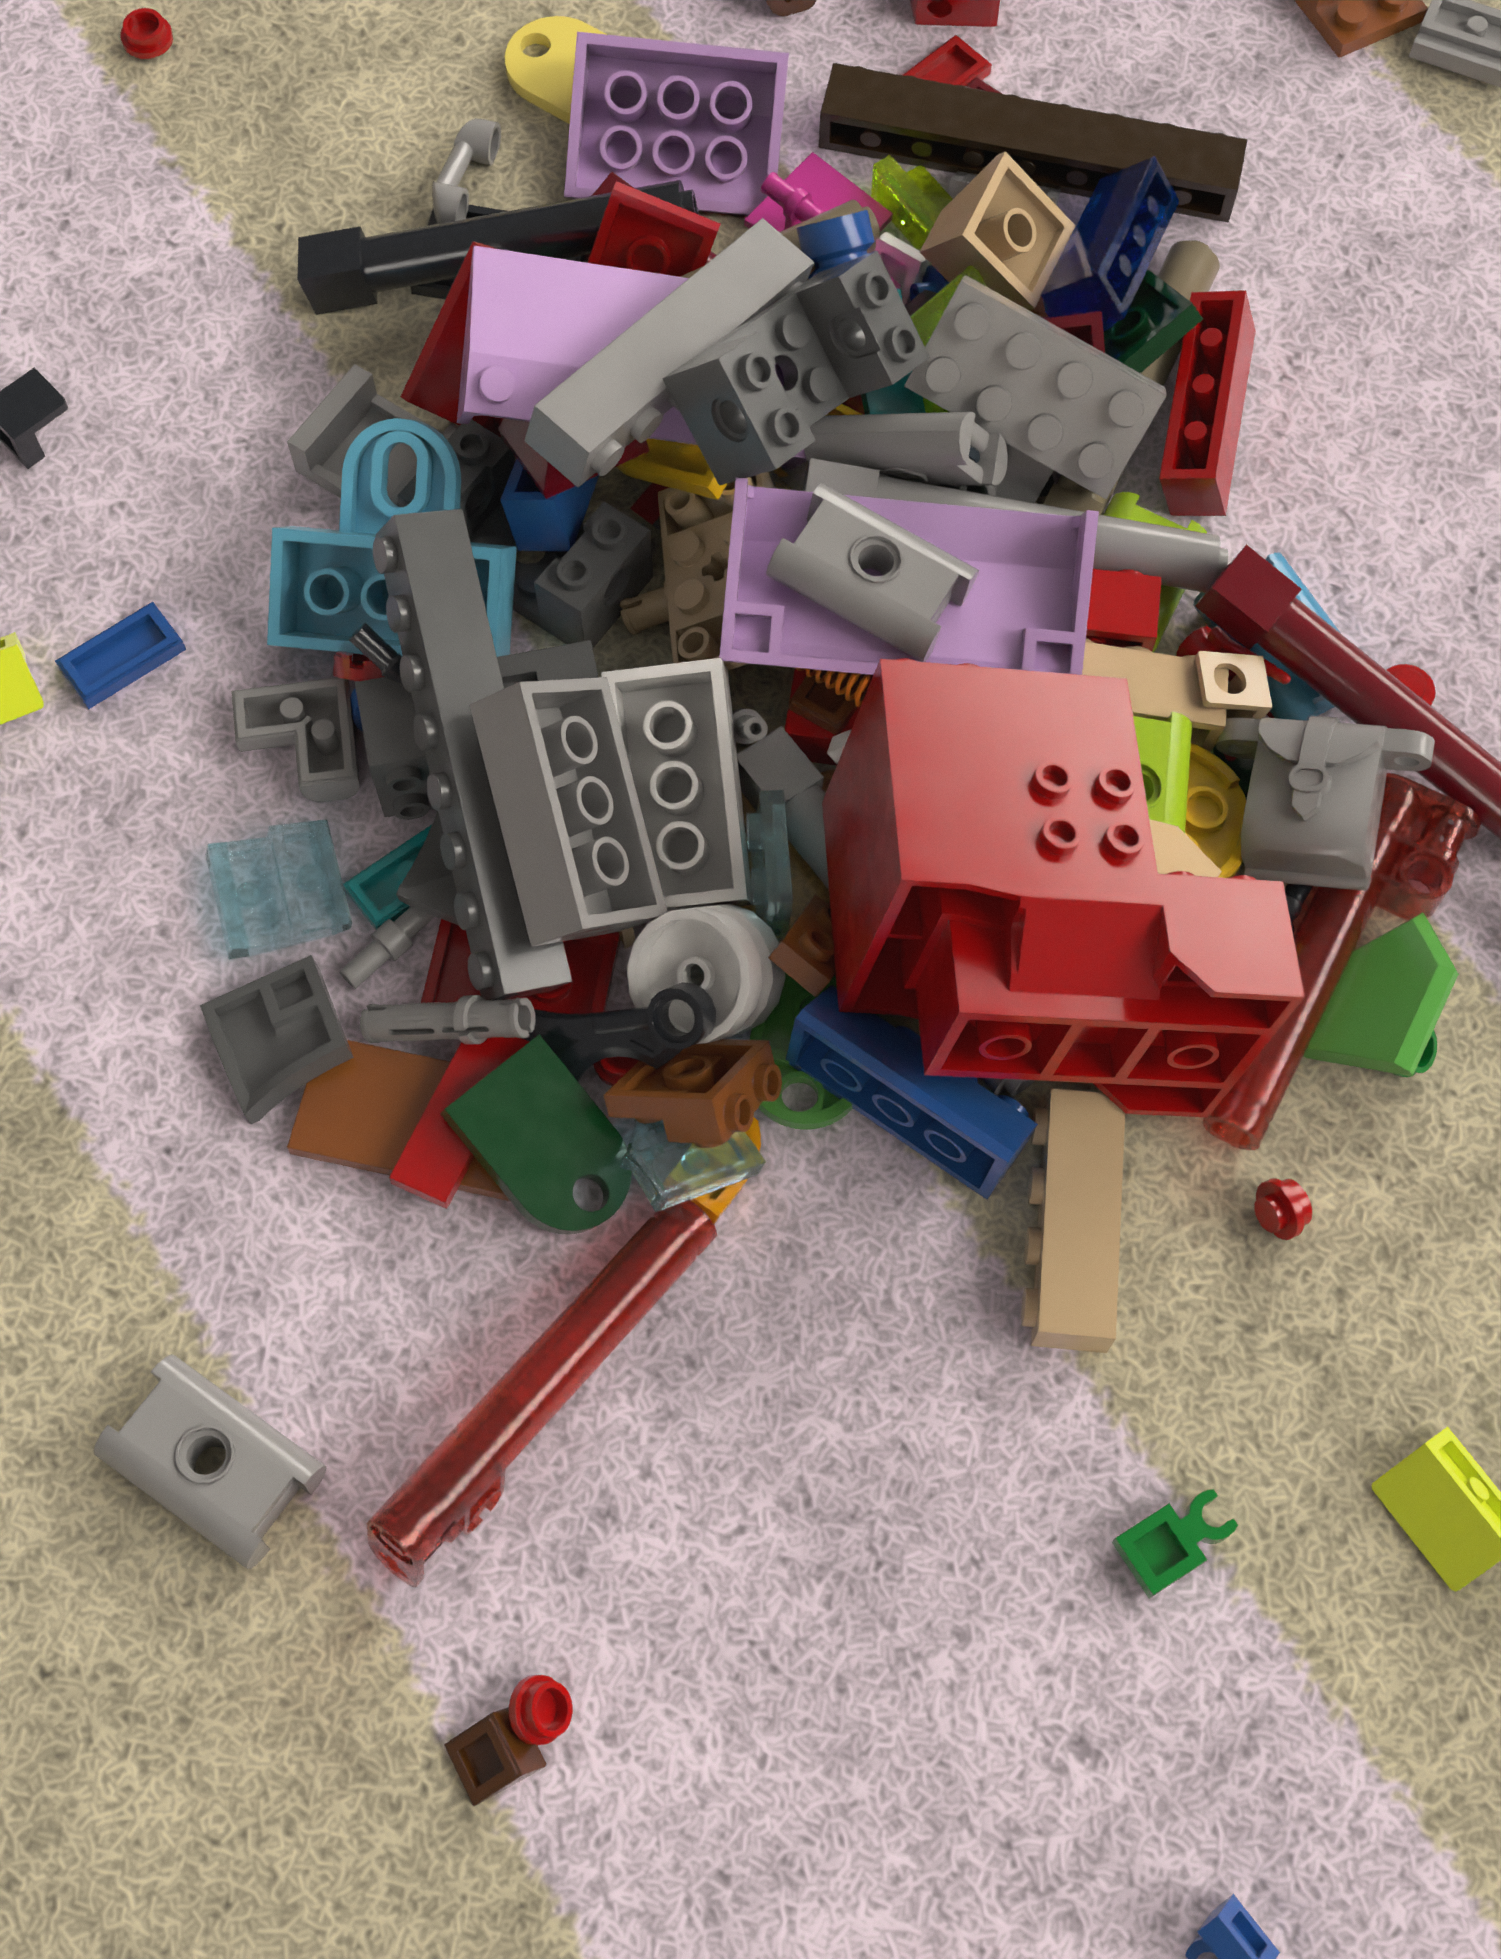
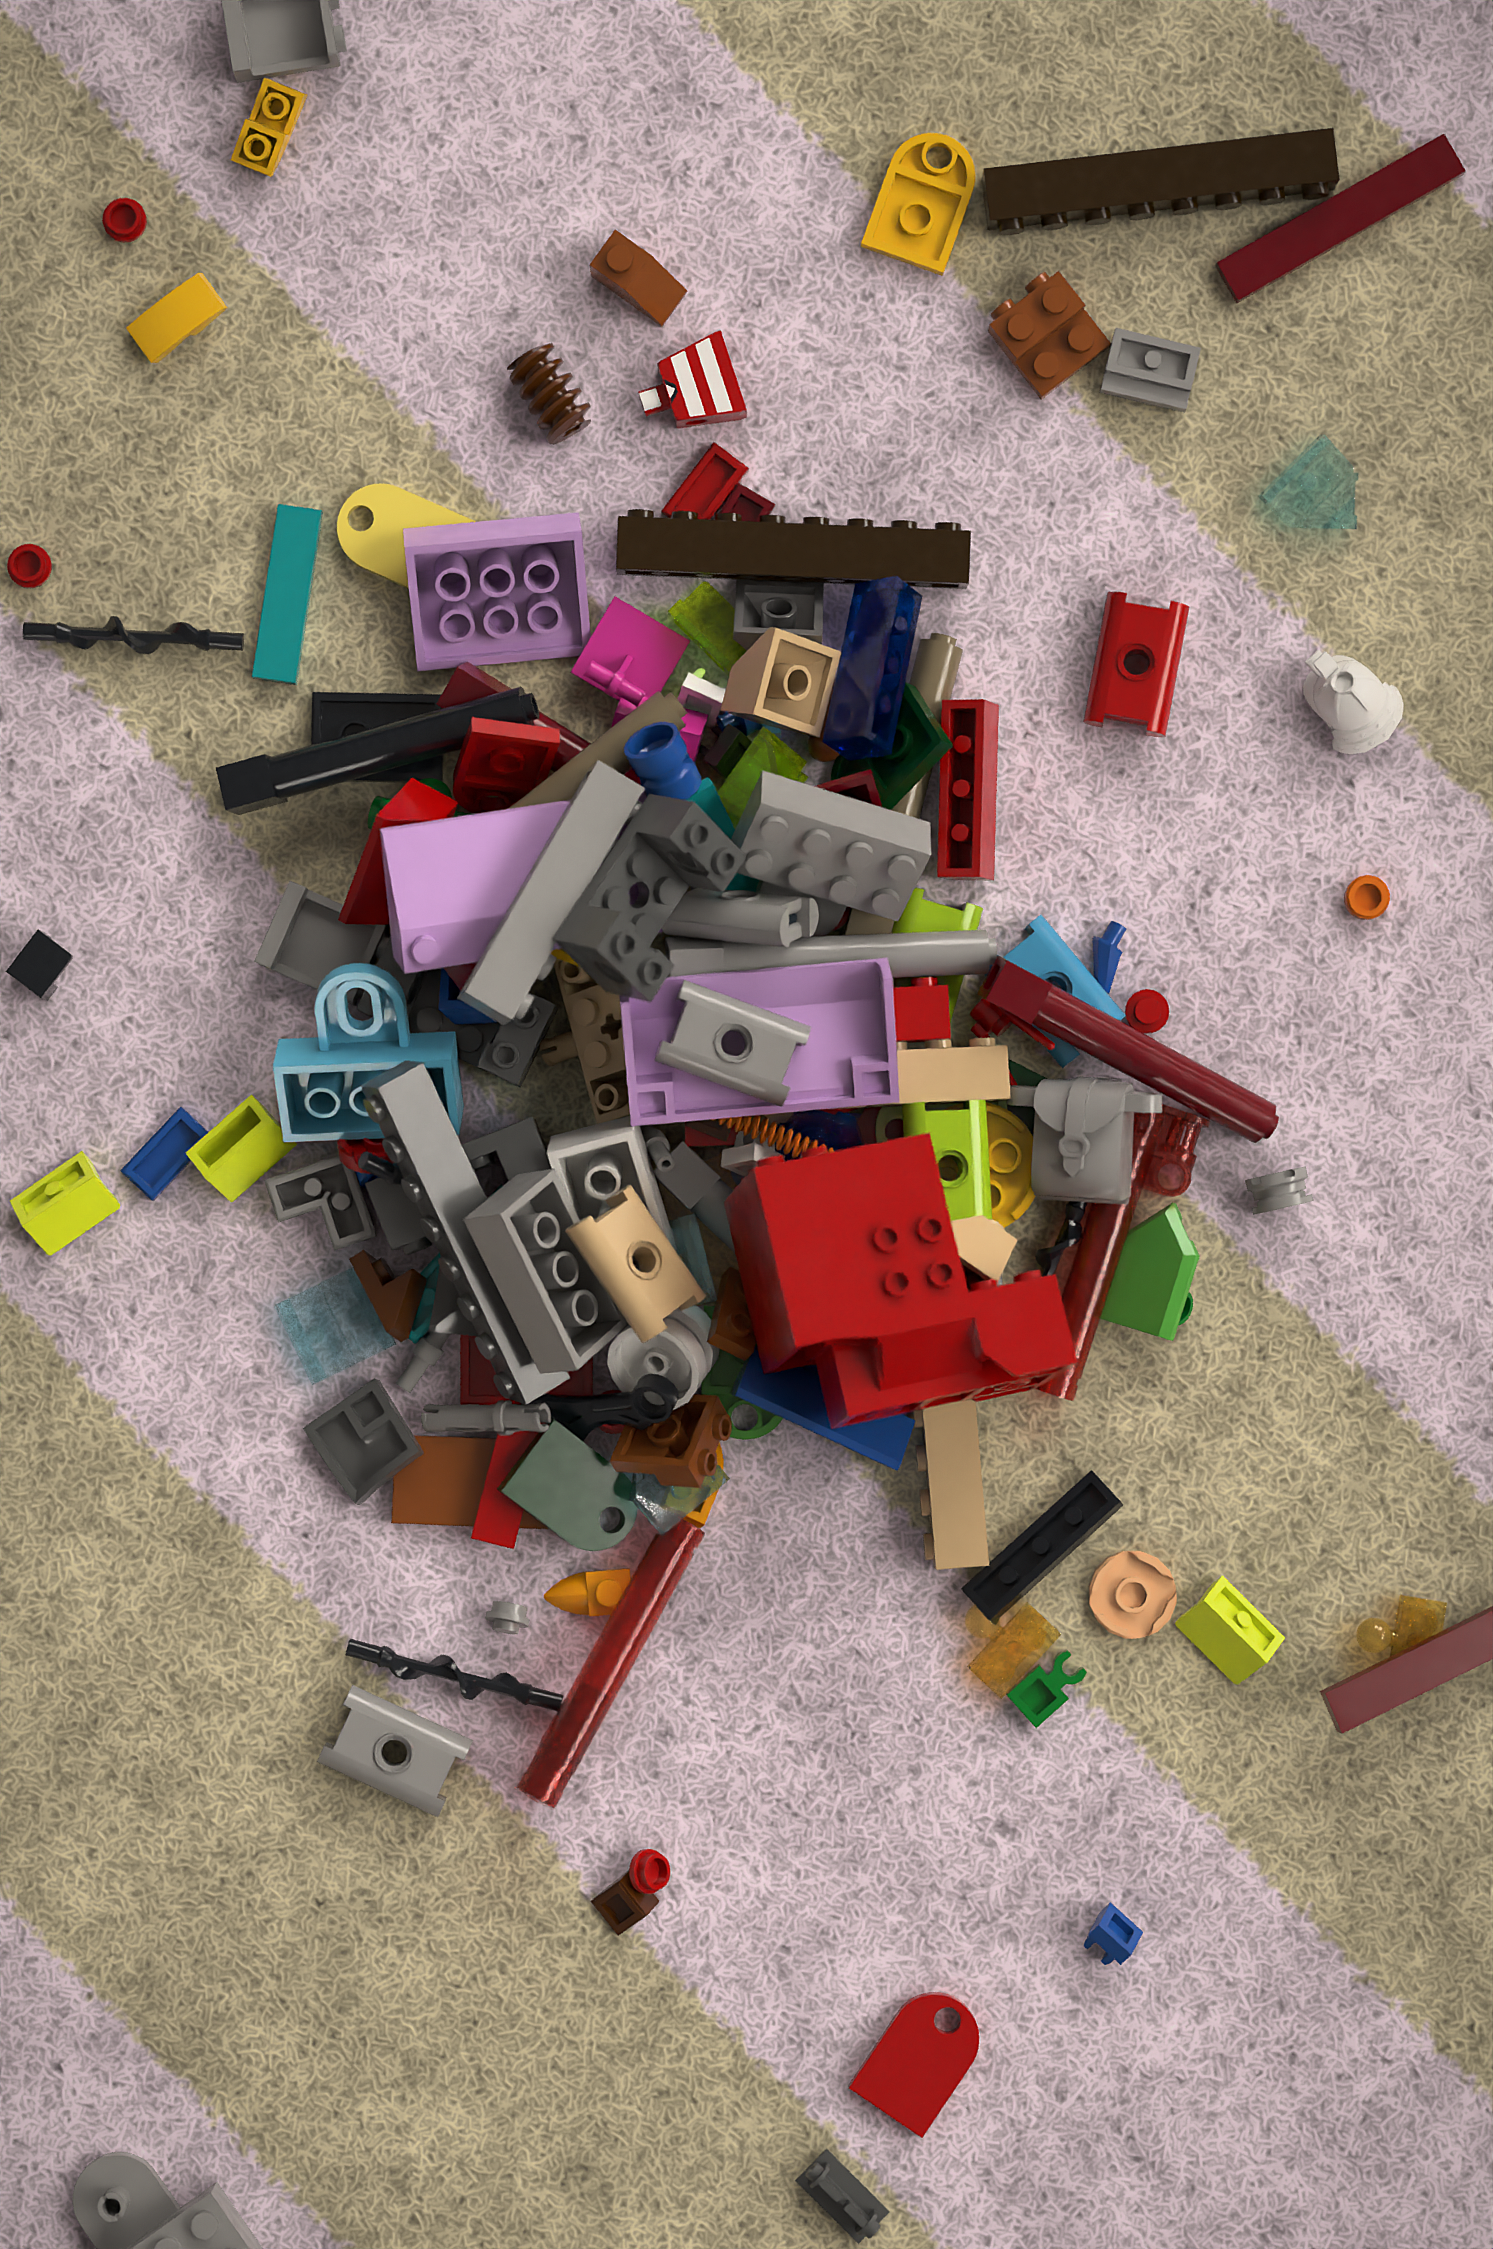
camera: 10 degrees left, 20 degrees up
light grey bar [432,118,501,224] -> none
tan bracket [1195,651,1272,719] -> none
red plate [1254,1178,1312,1240] -> none
none -> black piece [23,616,244,654]
none -> neon yellow brick [186,1094,297,1203]
none -> teal tile [252,504,323,685]
none -> black piece [345,1639,564,1712]
none -> reddish brown slope [349,1250,427,1342]
none -> light grey plate [485,1601,530,1634]
none -> light orange plate [544,1568,633,1617]
none -> tan piece [565,1184,706,1343]
none -> black plate [961,1470,1123,1624]
none -> clear yellow plate [965,1602,1062,1699]
none -> red piece [1083,592,1190,737]
none -> light nougat tile [1089,1551,1177,1639]
none -> blue bar [1092,921,1126,994]

